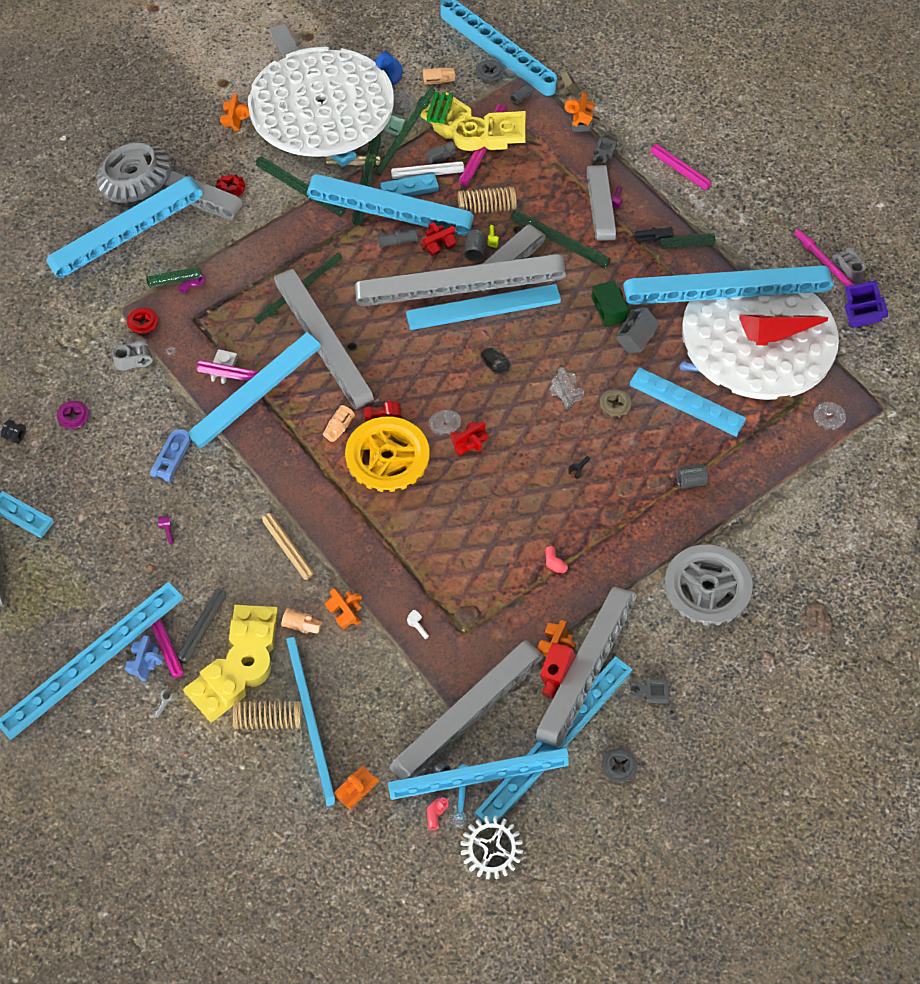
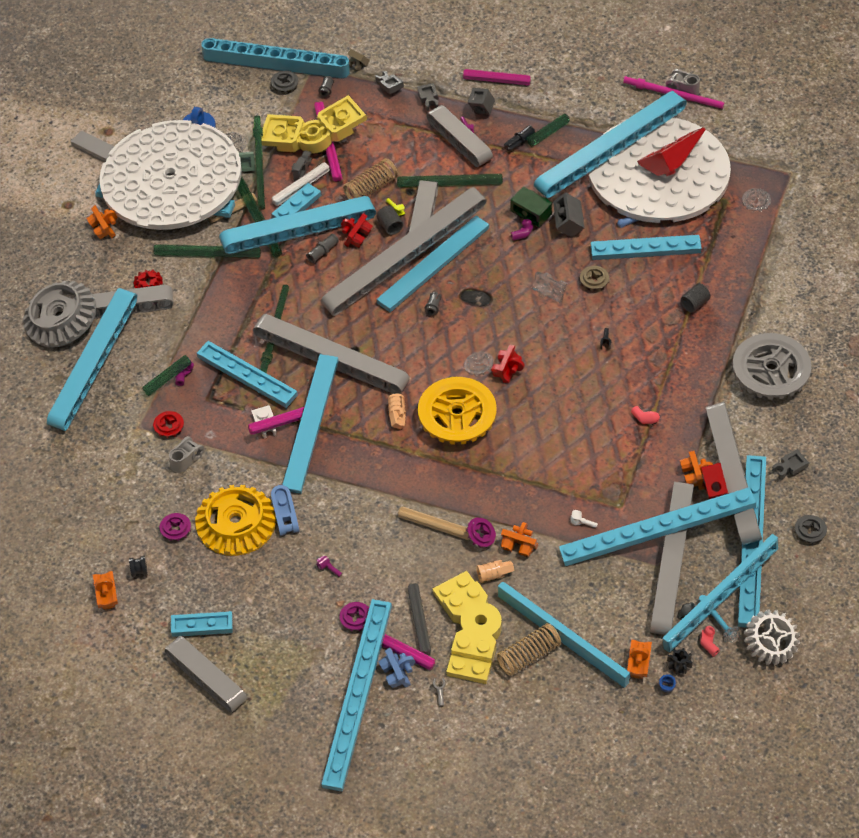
camera: 30 degrees left, 5 degrees down
red leg [364,401,402,422] -> none
light nougat hinge [422,67,455,85] -> none
green tile [426,92,453,124] -> none
orange hips [564,92,595,127] -> none
dark purple plate [844,280,888,328] -> none
none -> yellow gear [195,485,276,556]
none -> medium azure plate [197,341,298,408]
none -> magenta gear [340,602,369,632]
none -> dark grey pin [424,292,441,316]
none -> magenta gear [466,517,496,548]
none -> dark grey brick [467,88,495,115]
none -> magenta arm [511,219,533,241]
none -> medium azure plate [559,487,757,566]
none -> blue hinge [659,674,676,692]
none -> black gear [667,648,693,674]

